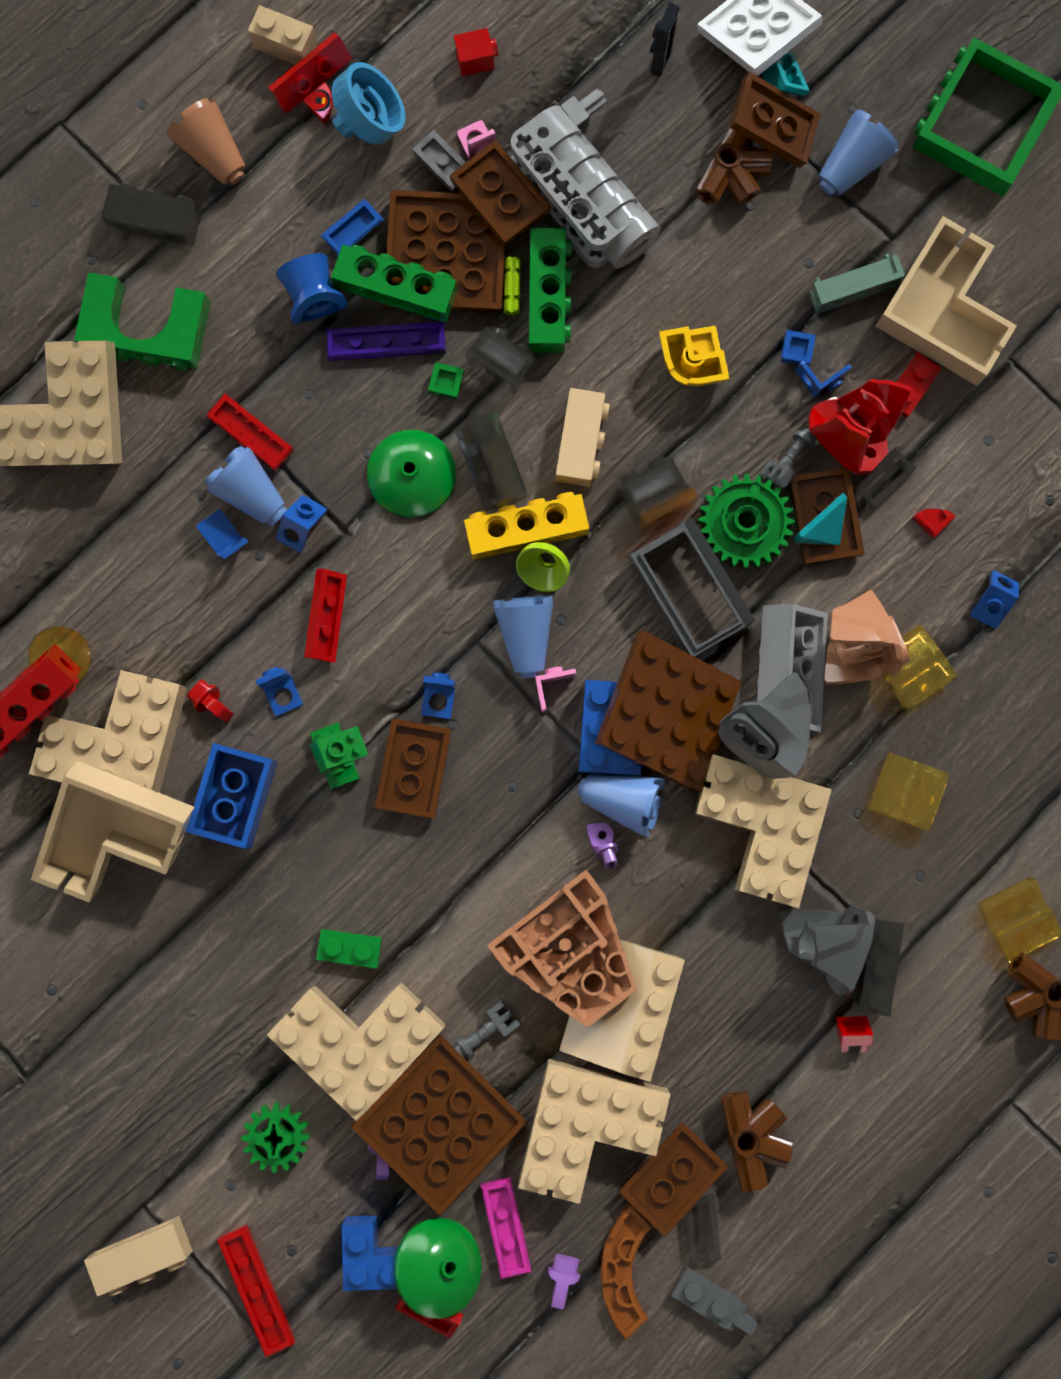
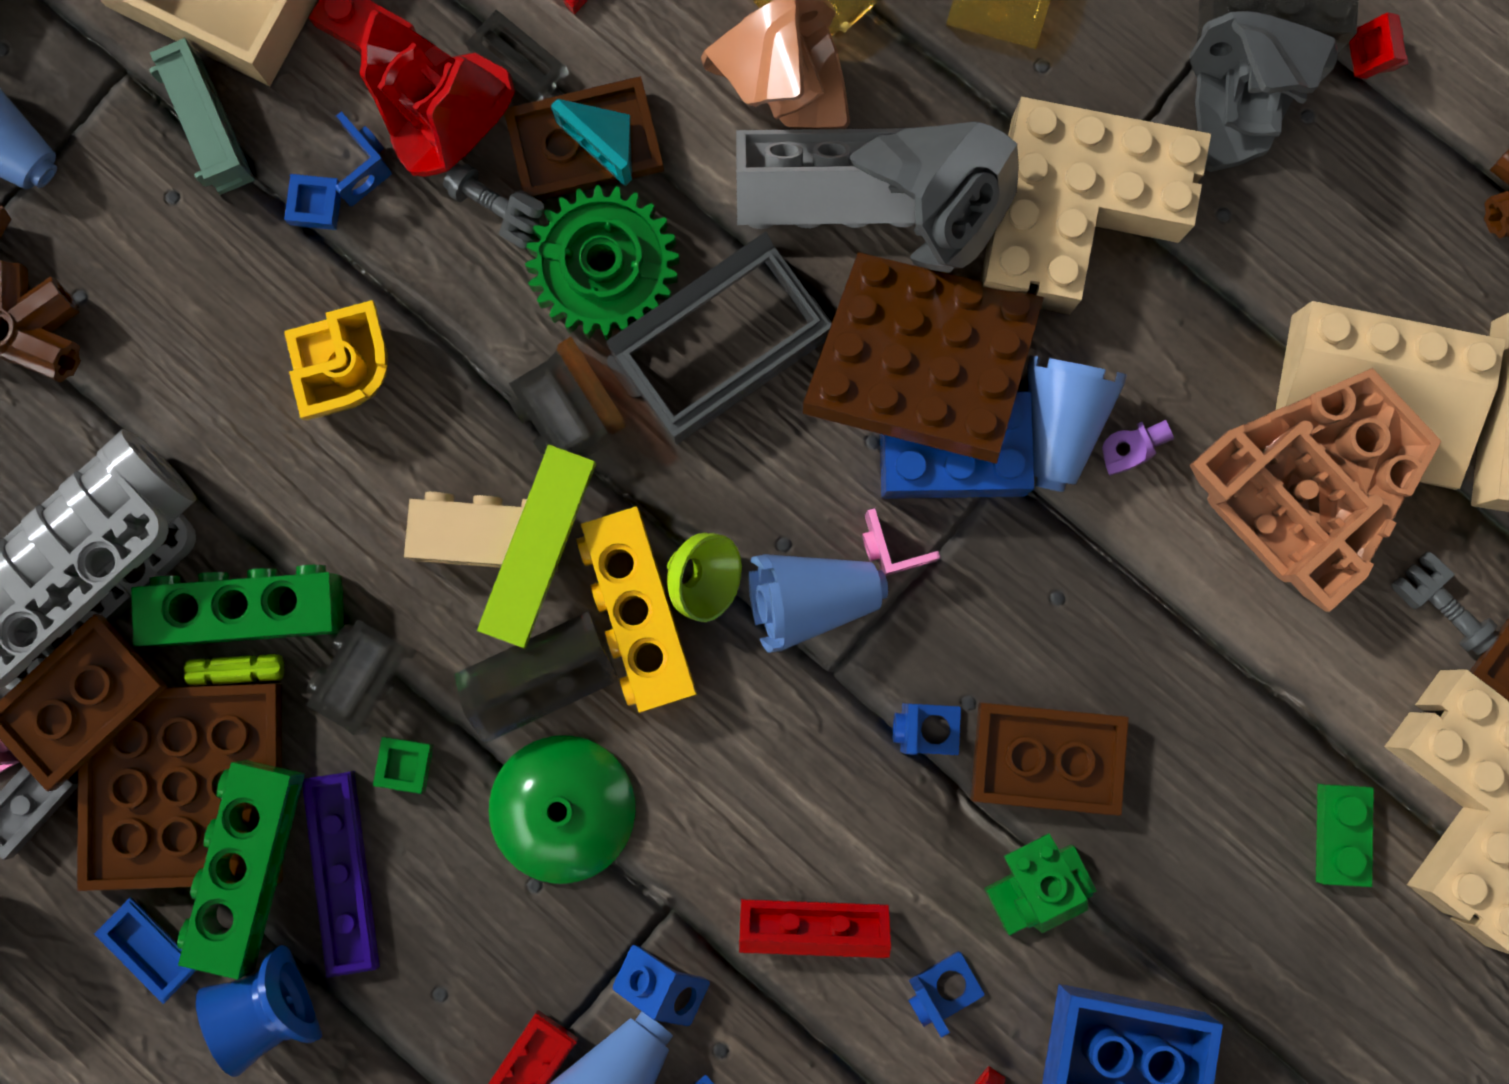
camera: 95 degrees left, 0 degrees up
none -> lime tile [476,444,596,649]

